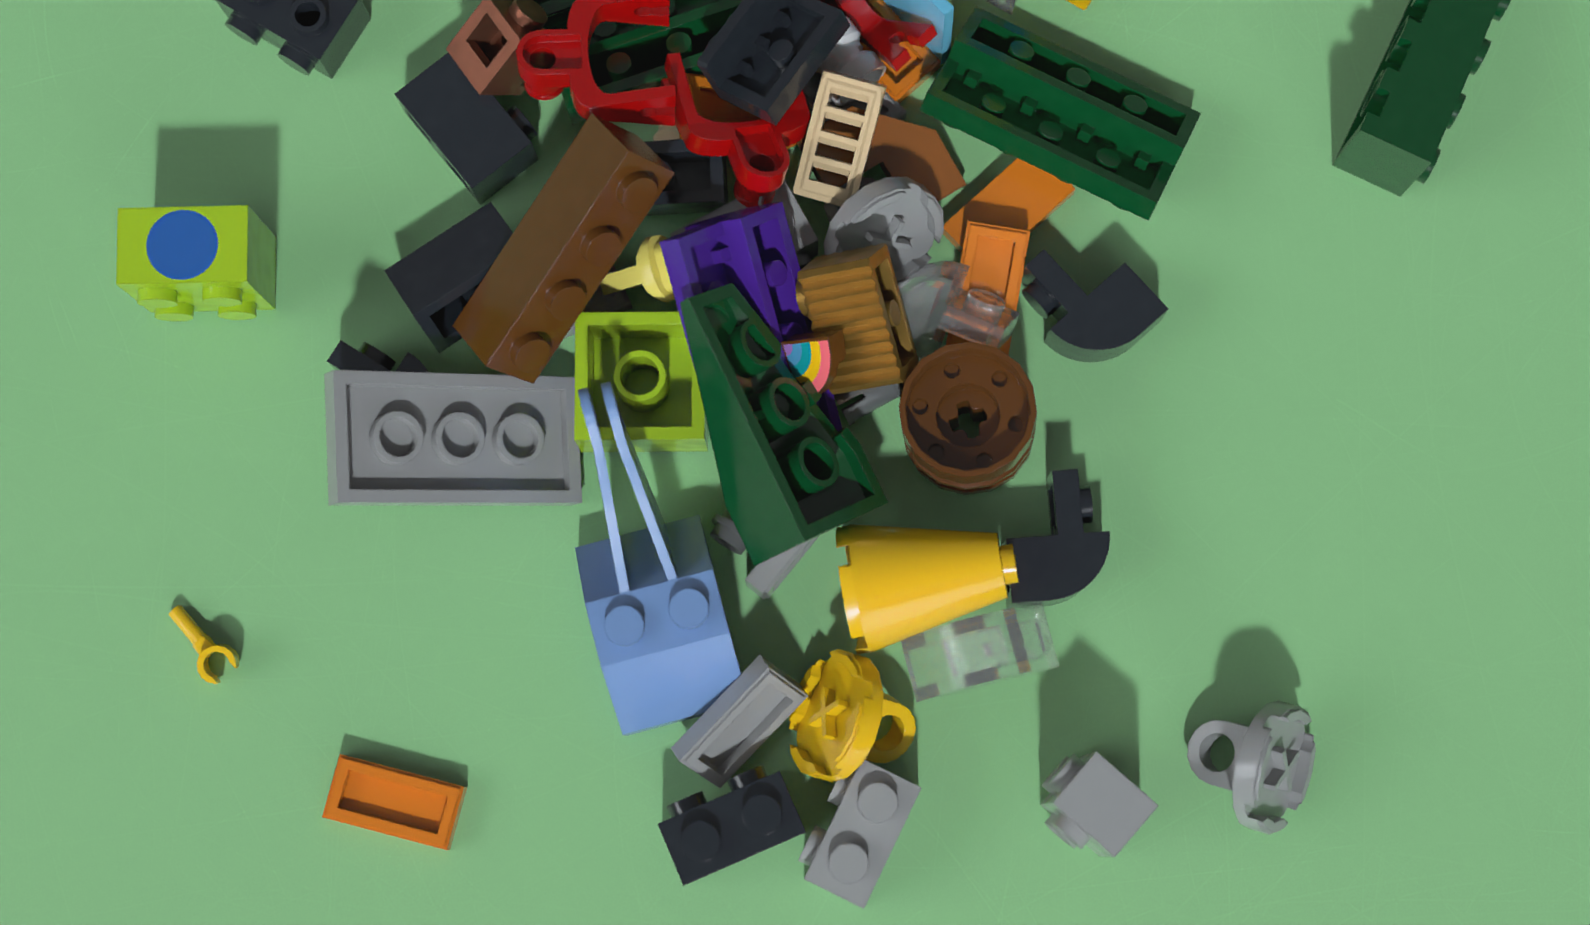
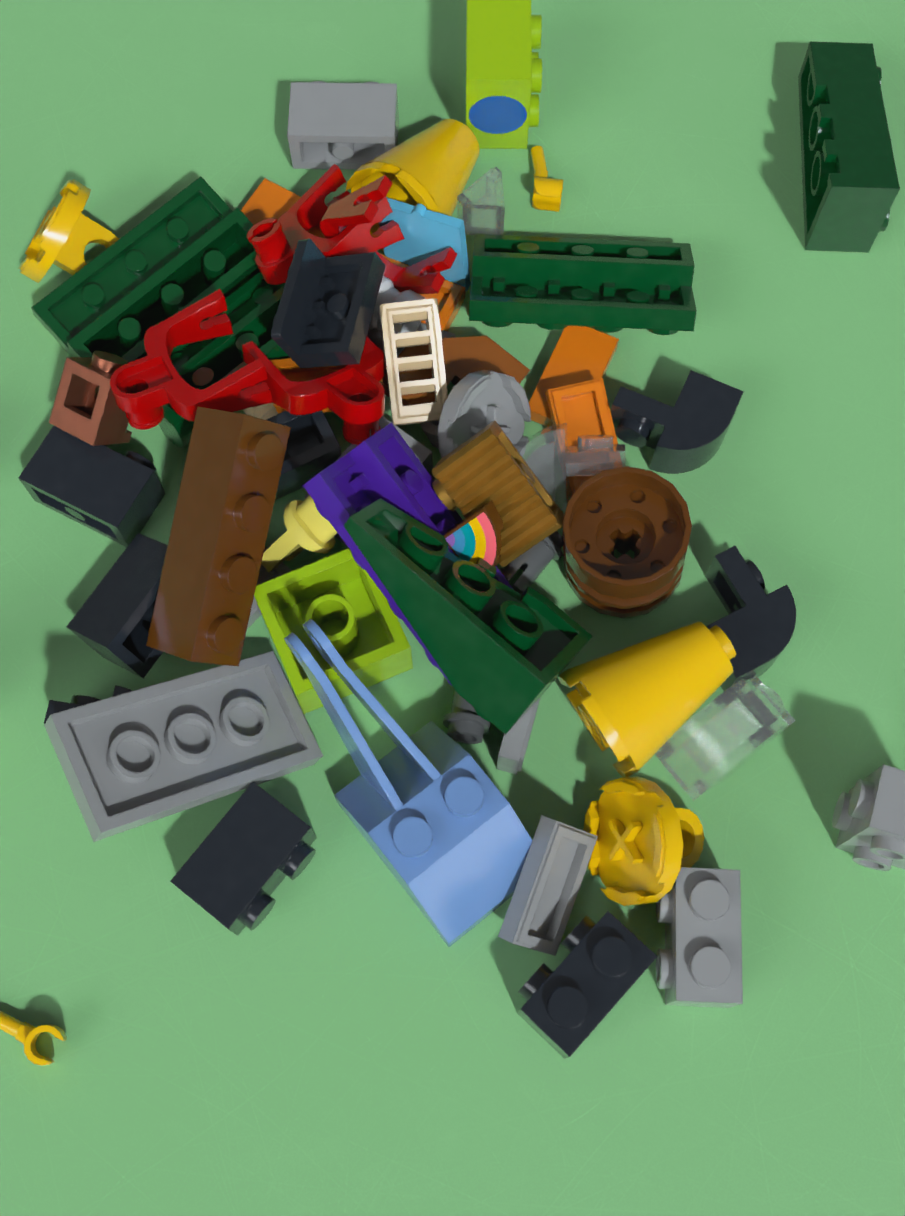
camera: 25 degrees left, 10 degrees down
orange tile [322,754,467,850] -> none
none -> black brick [170,782,317,936]

